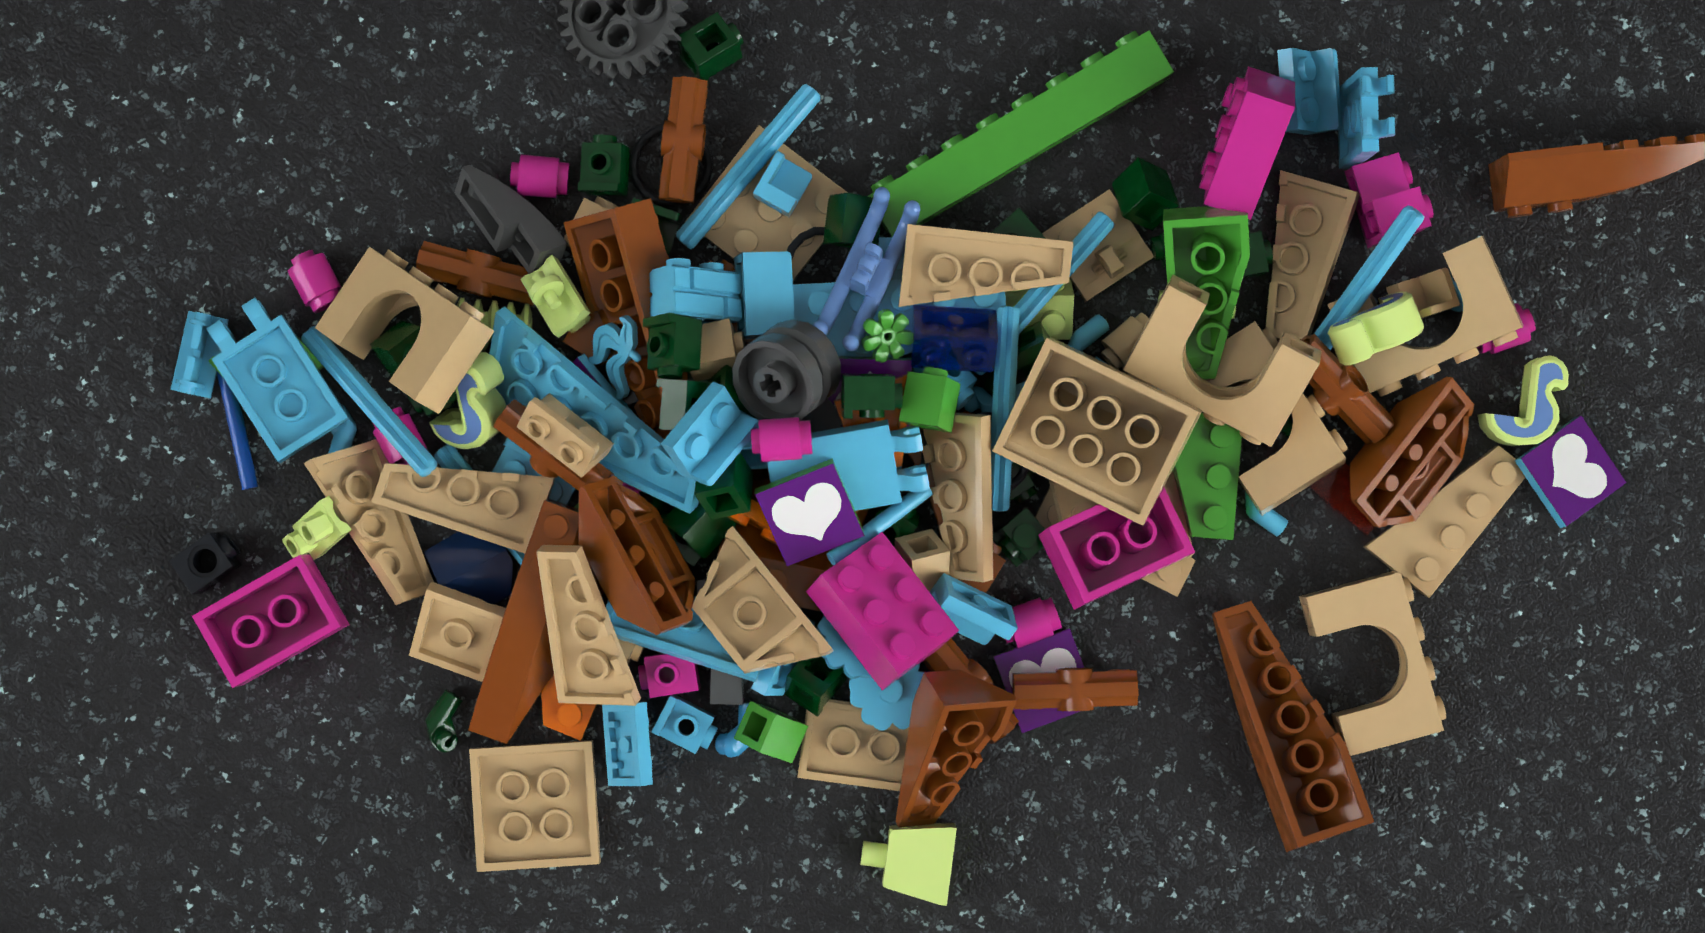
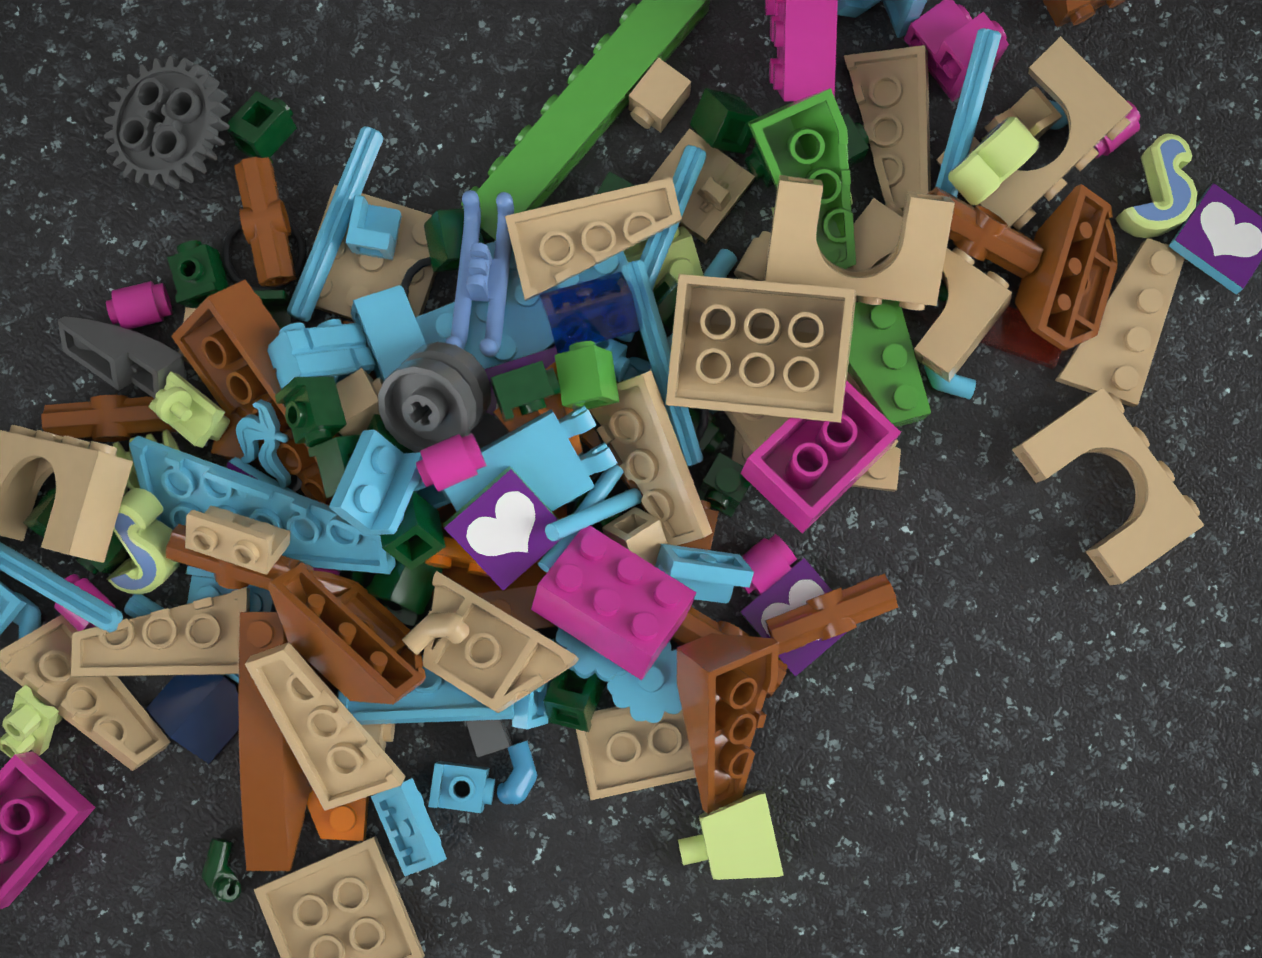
camera: 15 degrees left, 5 degrees down
tan hinge [409,581,506,682] -> none
dark pink brick [638,653,701,698] -> none
bright green brick [734,701,808,763] -> none
bright green plant [861,309,914,363] -> none
dark orange wedge [1212,601,1374,852] -> none
none -> tan arm [402,612,469,655]
none -> medium azure bar [545,488,642,541]
none -> tan brick [629,57,691,133]

